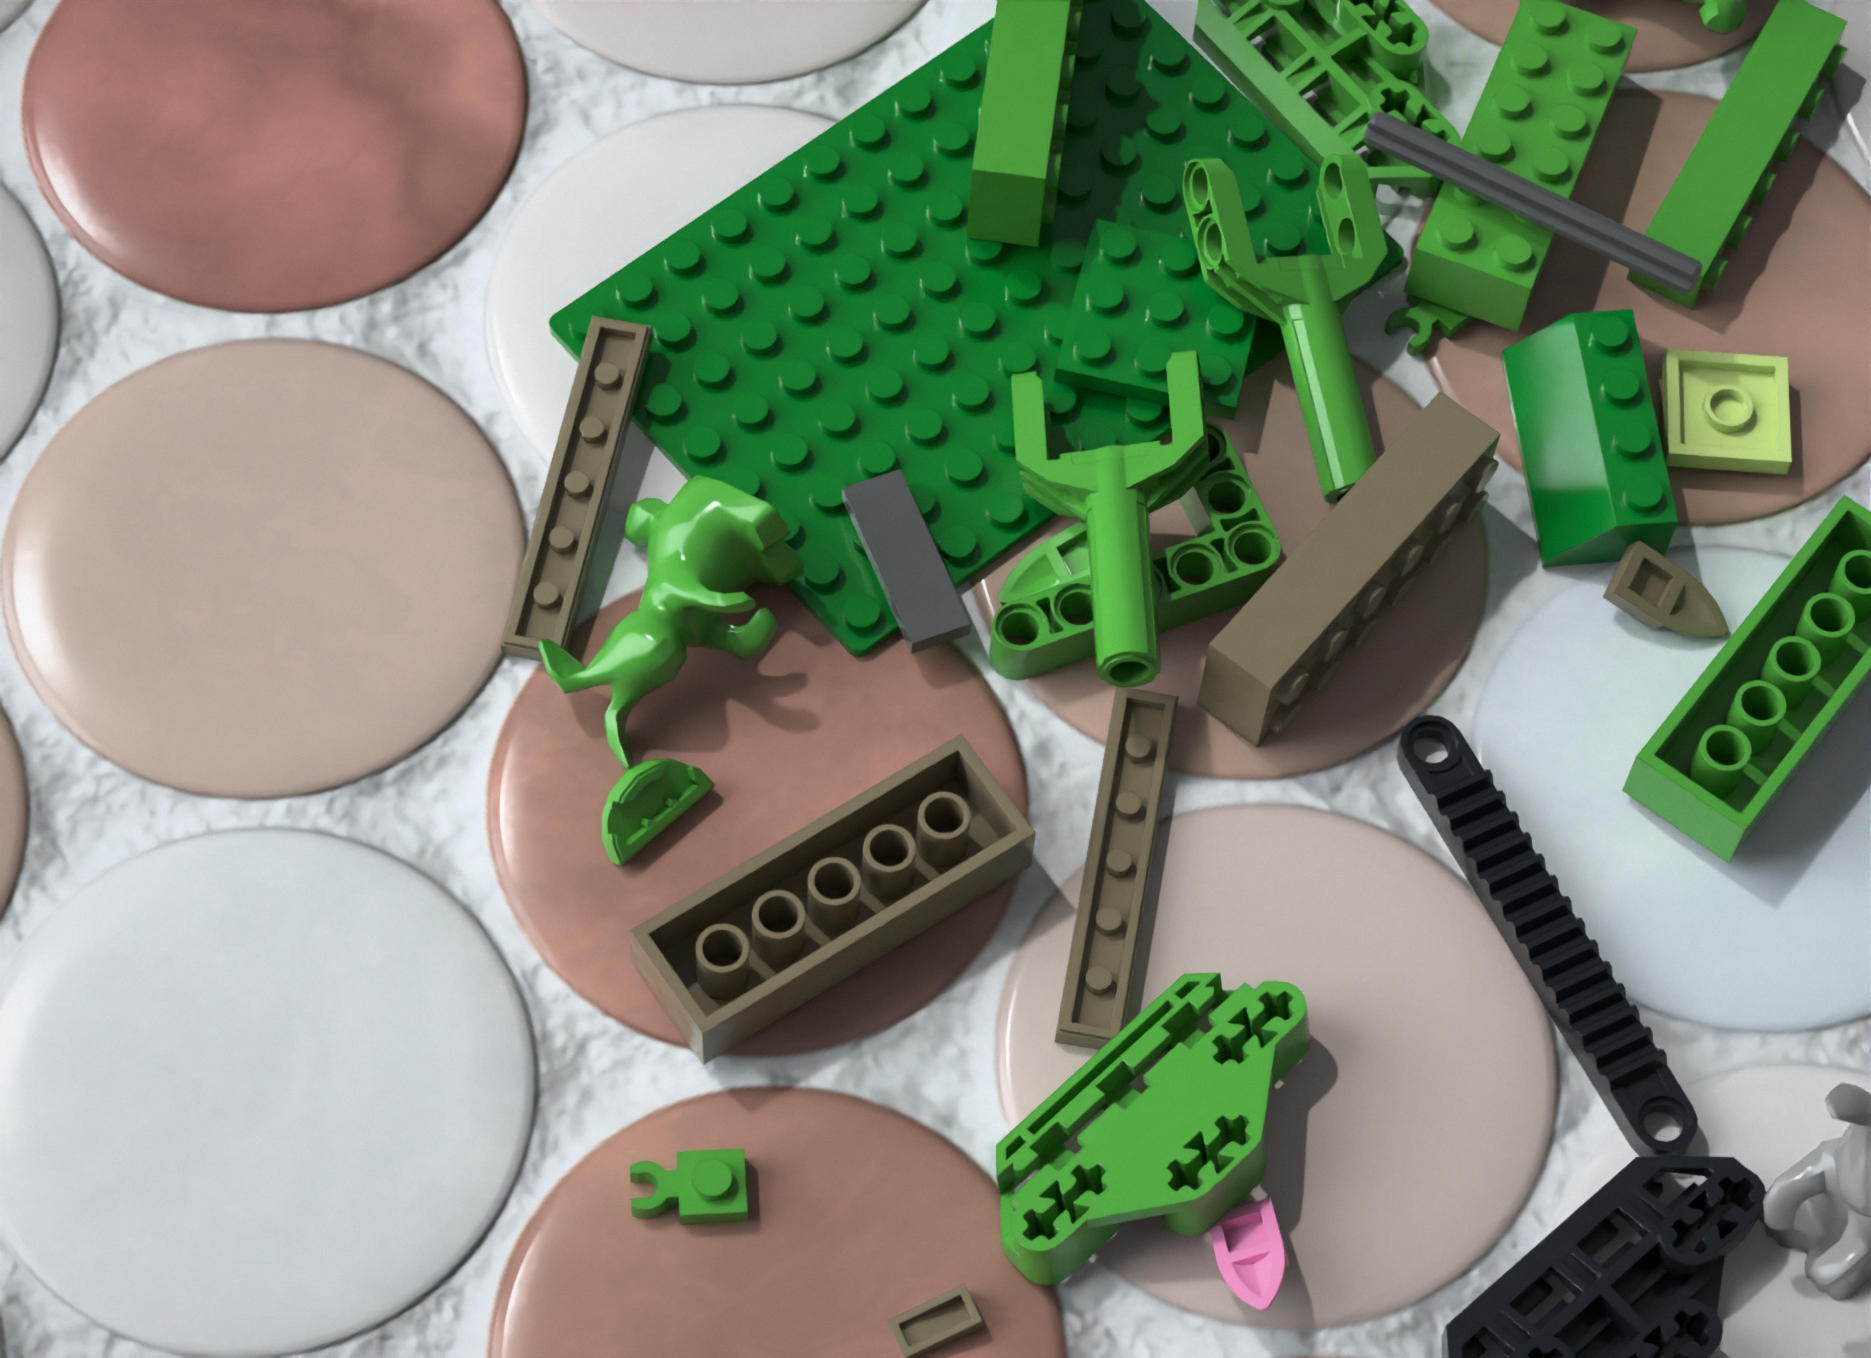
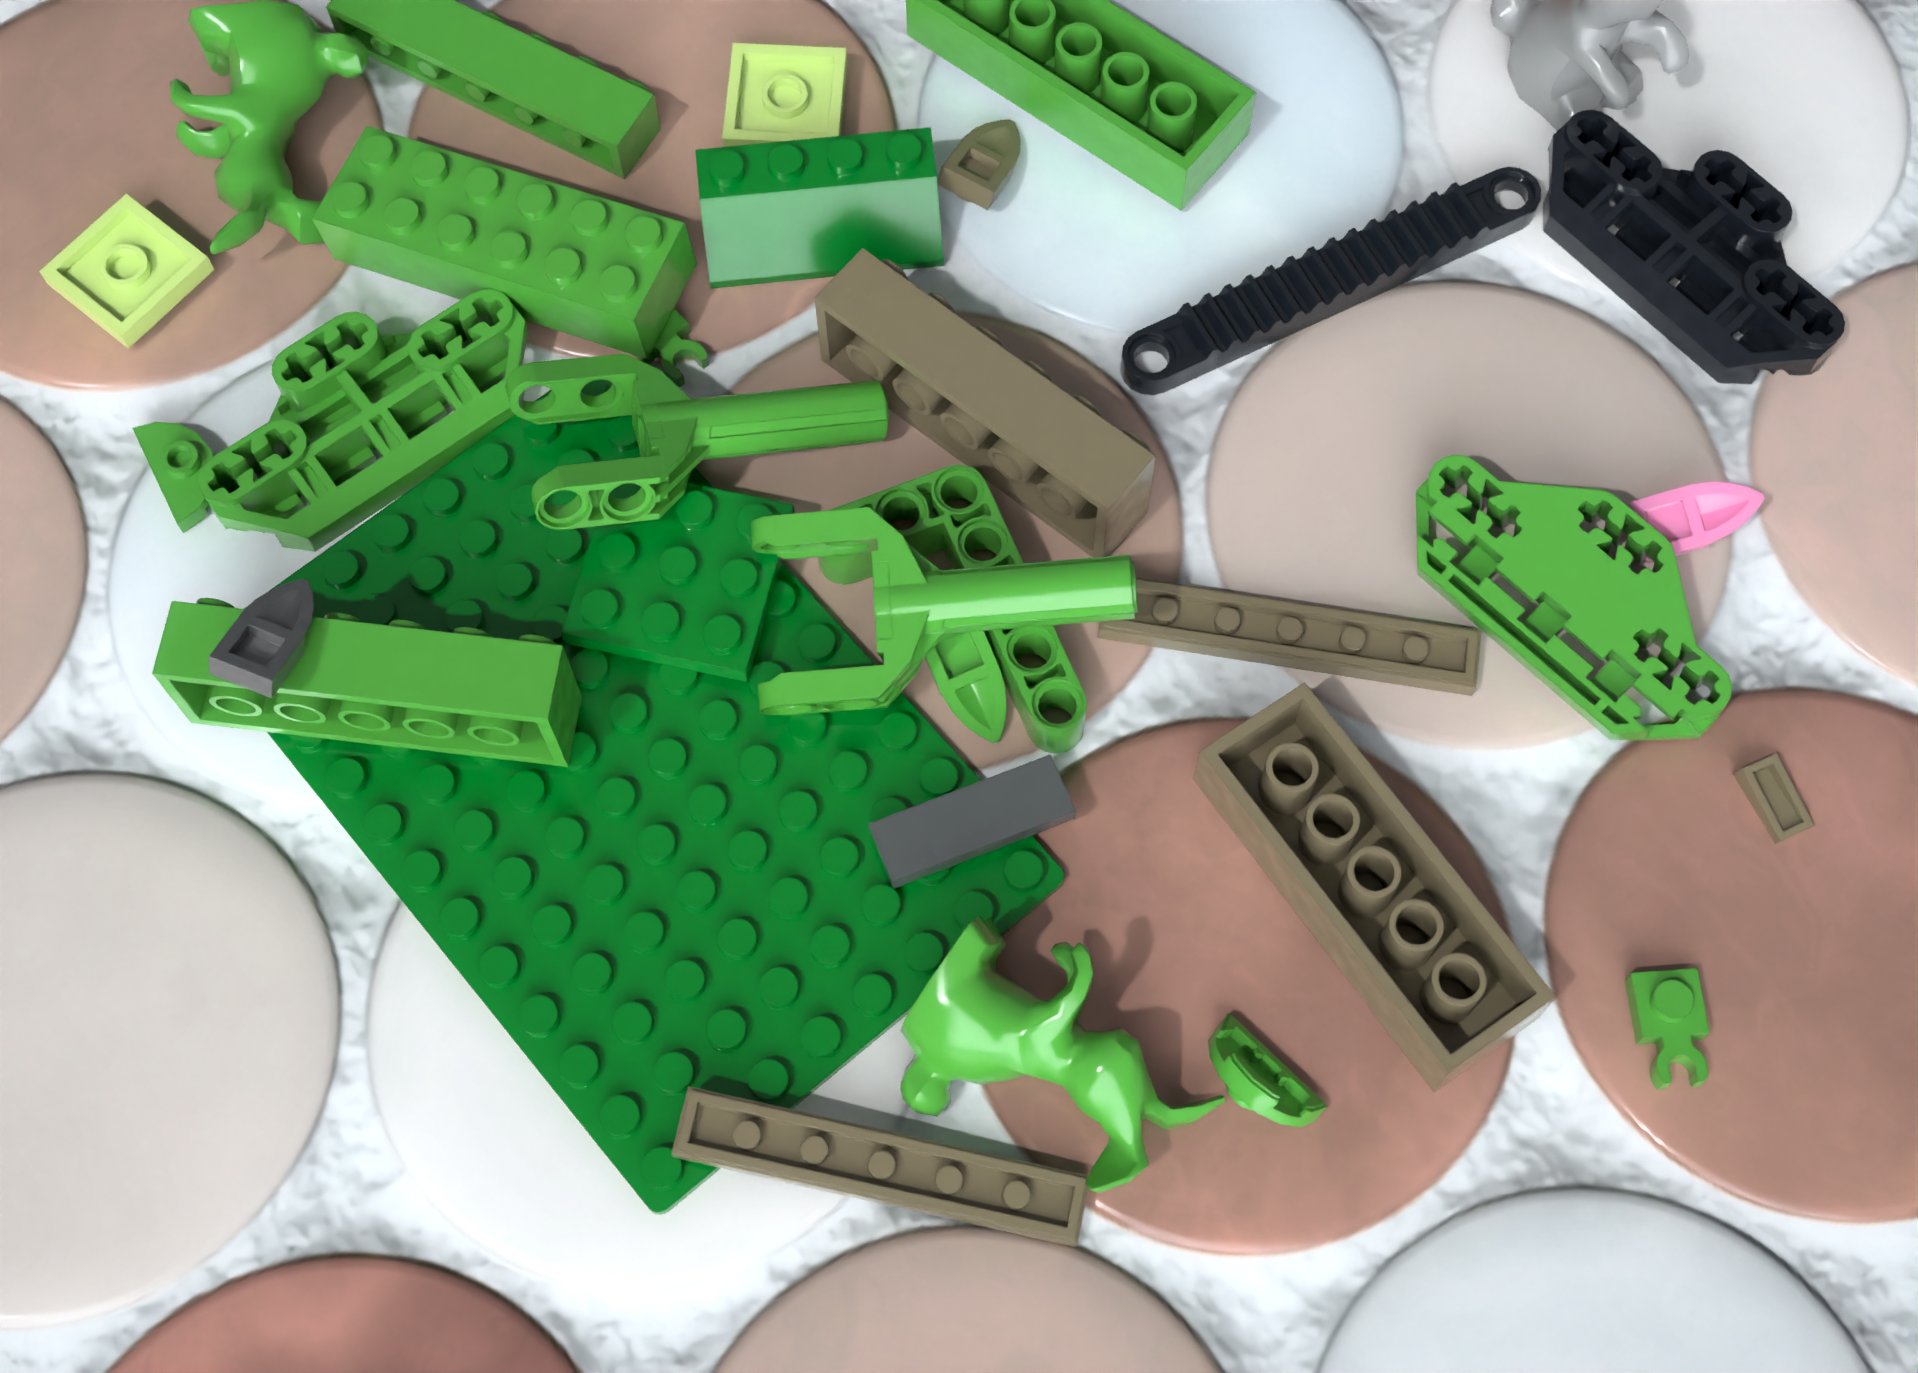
camera: 85 degrees left, 5 degrees up
dark grey axle [1363,111,1703,294] -> none

